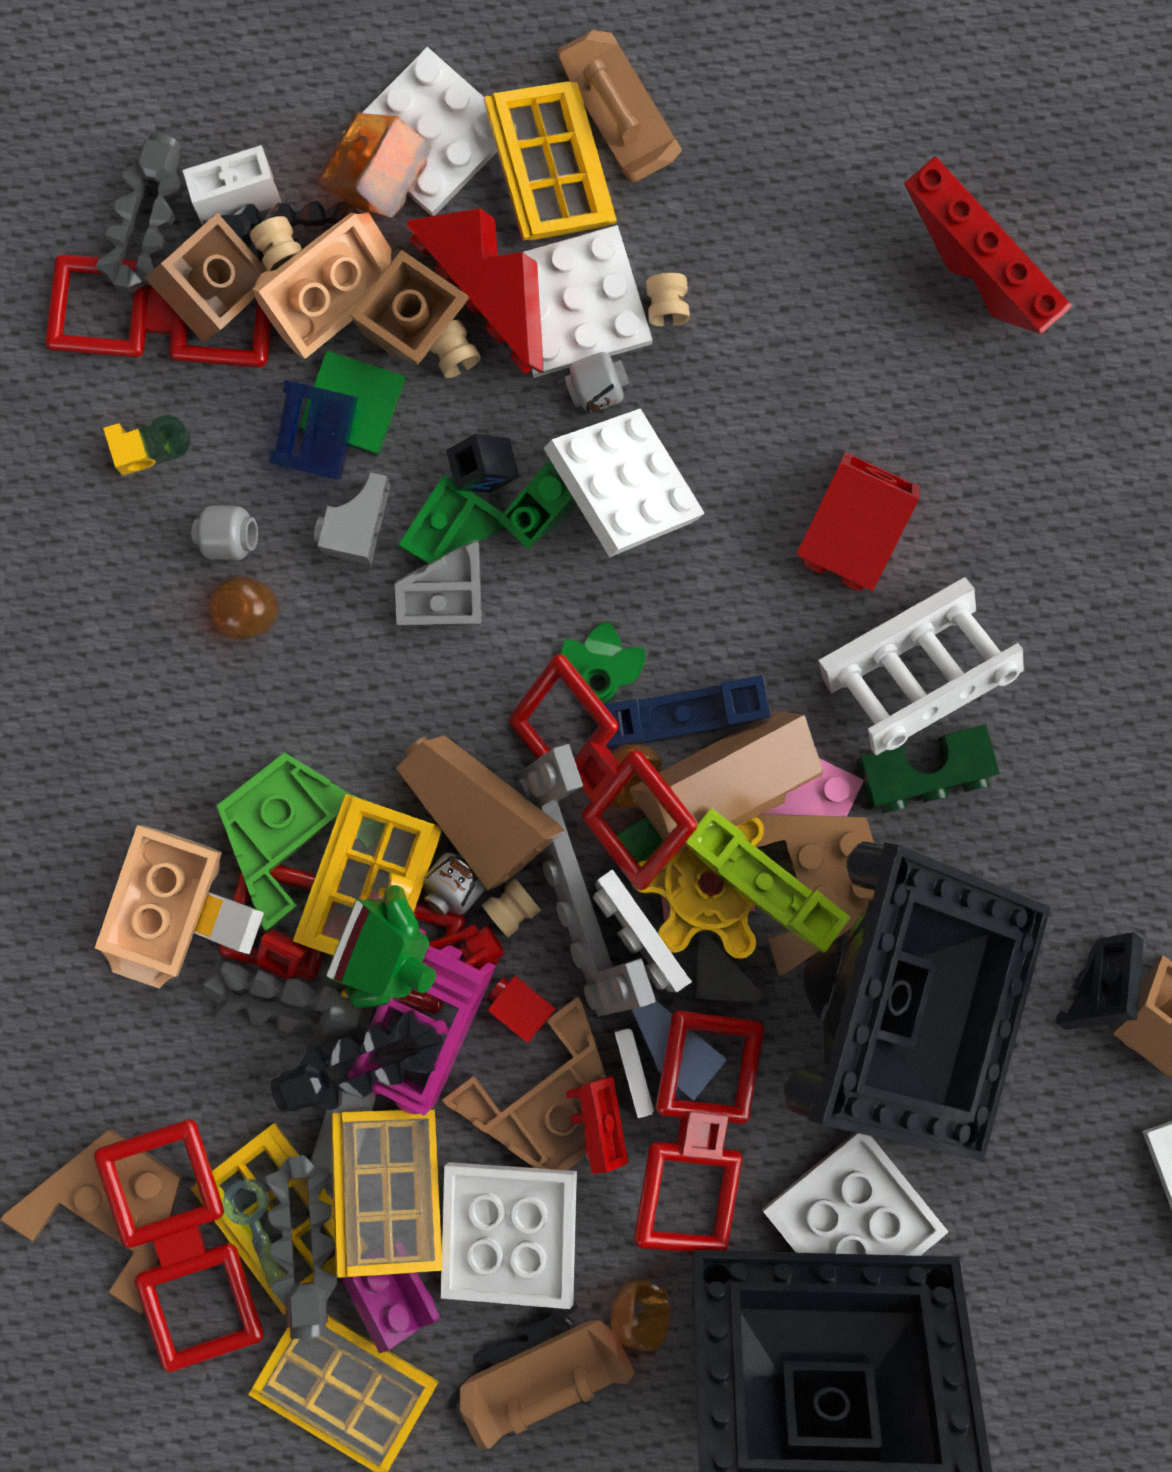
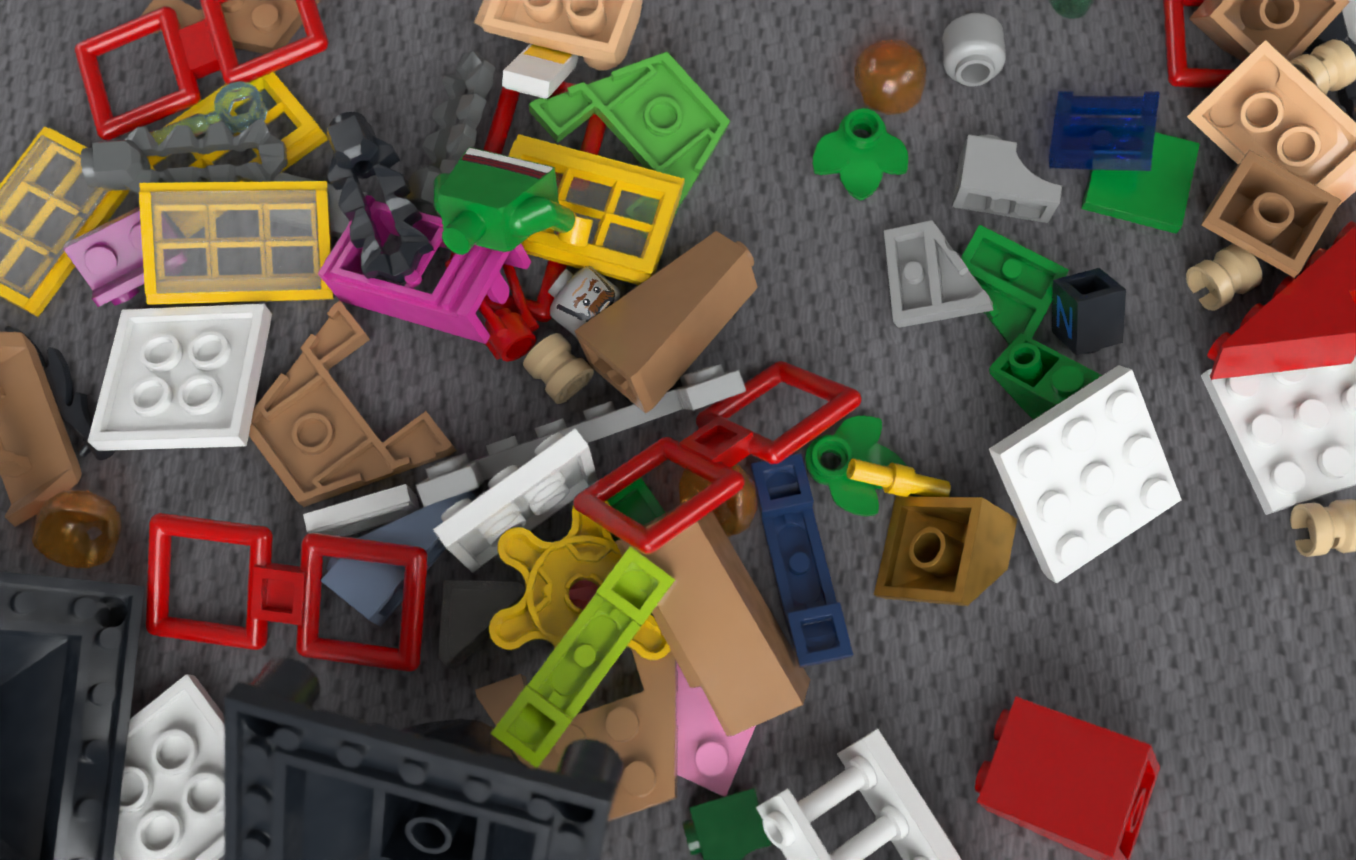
camera: 90 degrees right, 10 degrees down
red slope [255,929,311,980] -> none
red brick [487,975,556,1043] -> none
light grey head [565,352,630,413] -> none
red plate [566,1076,629,1174] -> none
none -> green plate [812,108,909,200]
none -> yellow bar [847,458,951,497]
none -> pearl gold slope [874,496,1017,606]

